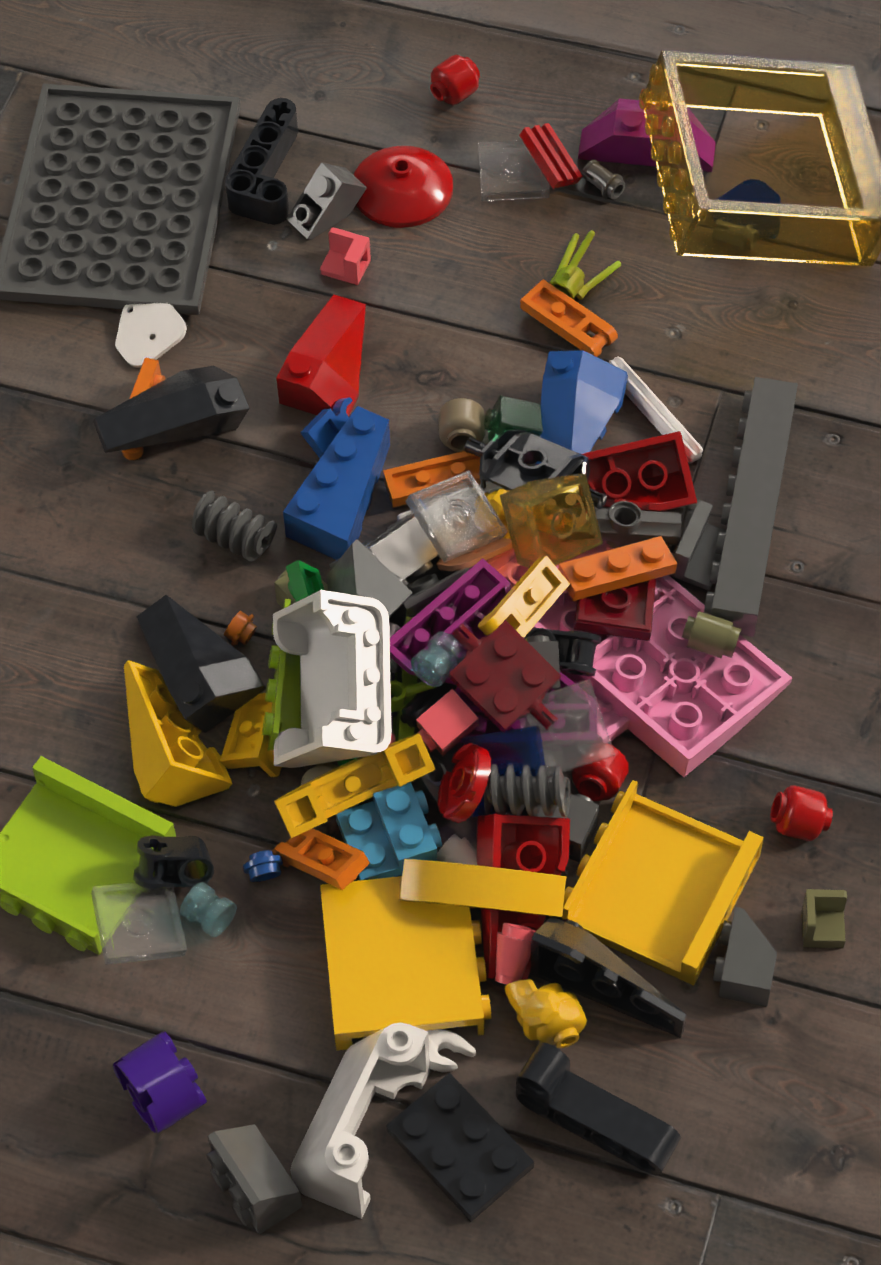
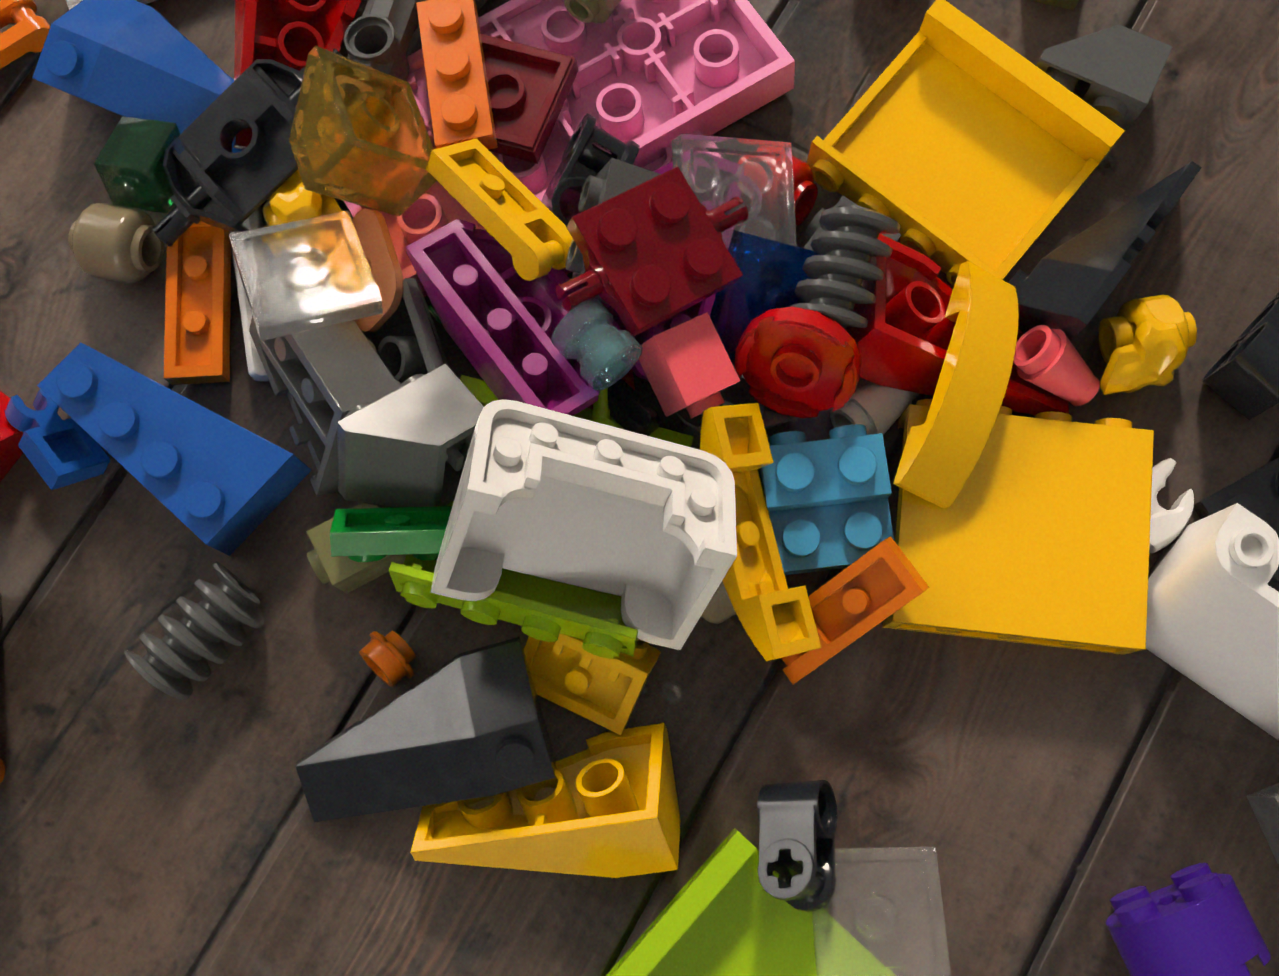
camera: 75 degrees left, 20 degrees up
clear light blue wheel [180,882,237,938] -> none
blue plate [243,850,283,882] -> none

